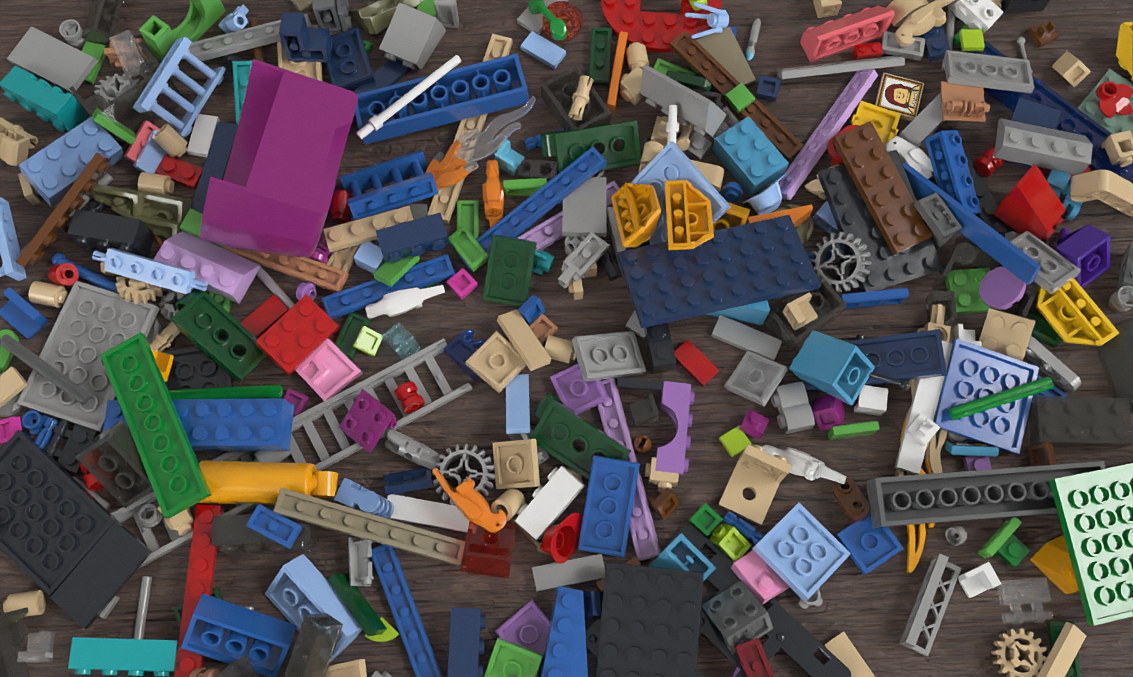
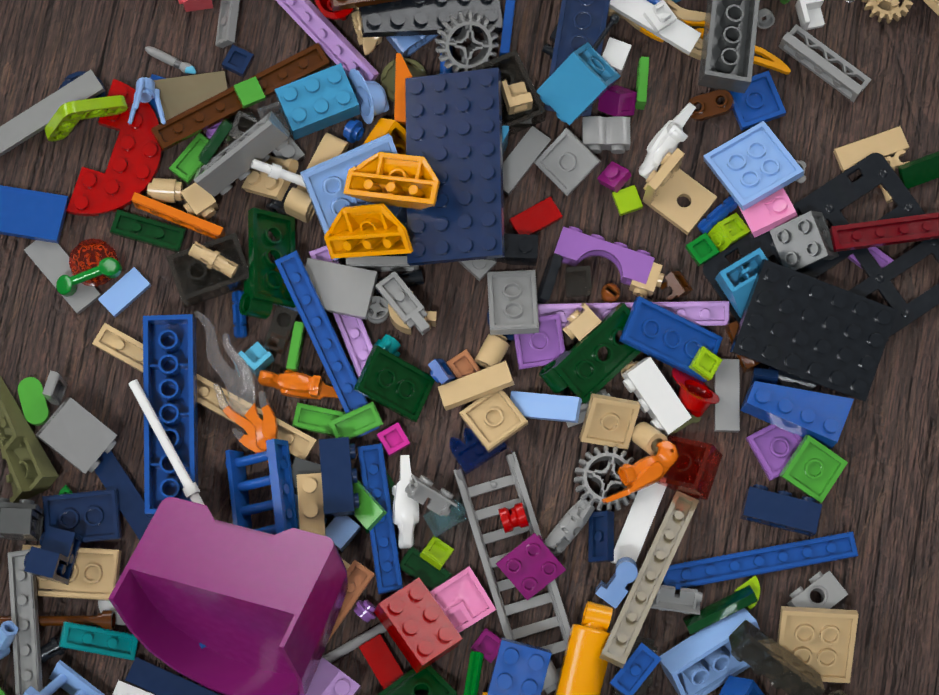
camera: 80 degrees left, 5 degrees up
none -> light grey hinge [405,474,458,517]
none -> tan brick [563,302,602,341]
none -> lime tile [689,346,722,381]

